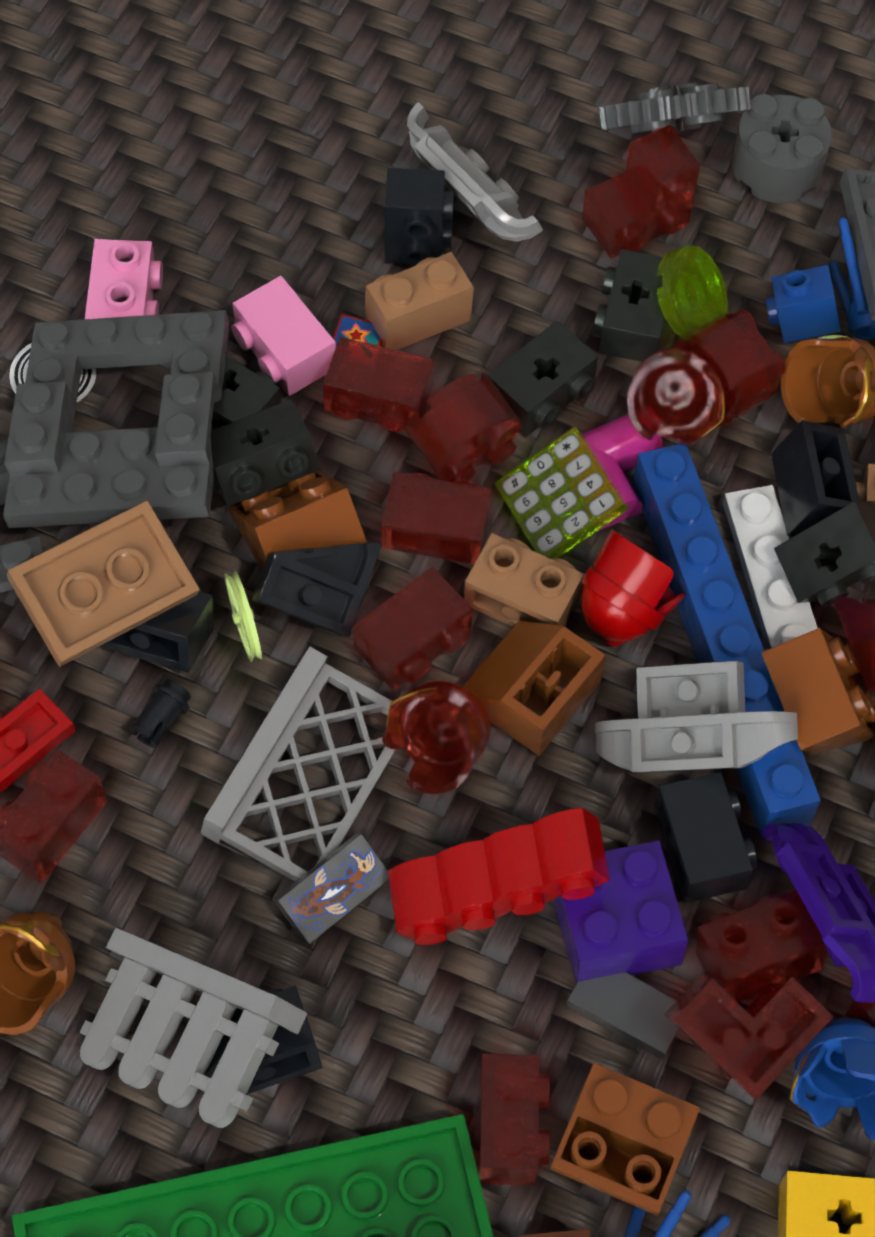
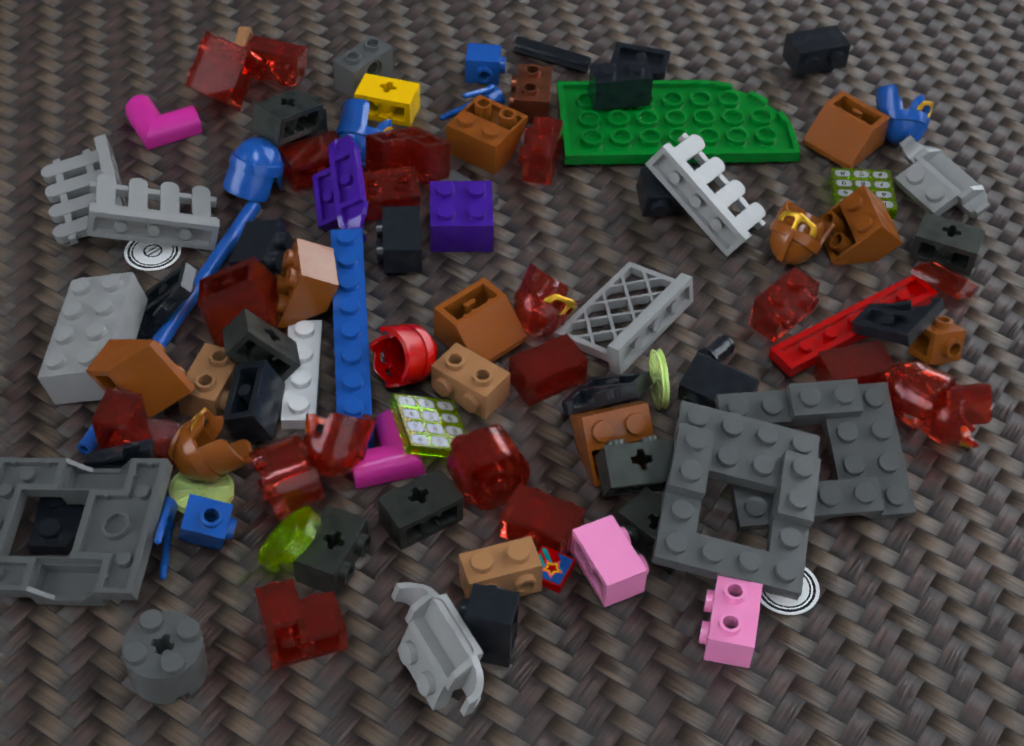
camera: 170 degrees left, 15 degrees down
medium nougat plate [6,501,200,667] -> none
tile [273,834,389,944] -> none
clear red brick [381,472,492,564] -> none
red brick [388,808,610,945] -> none
light grey plate [594,661,798,773] -> none
dark grey gear [598,82,751,135] -> none

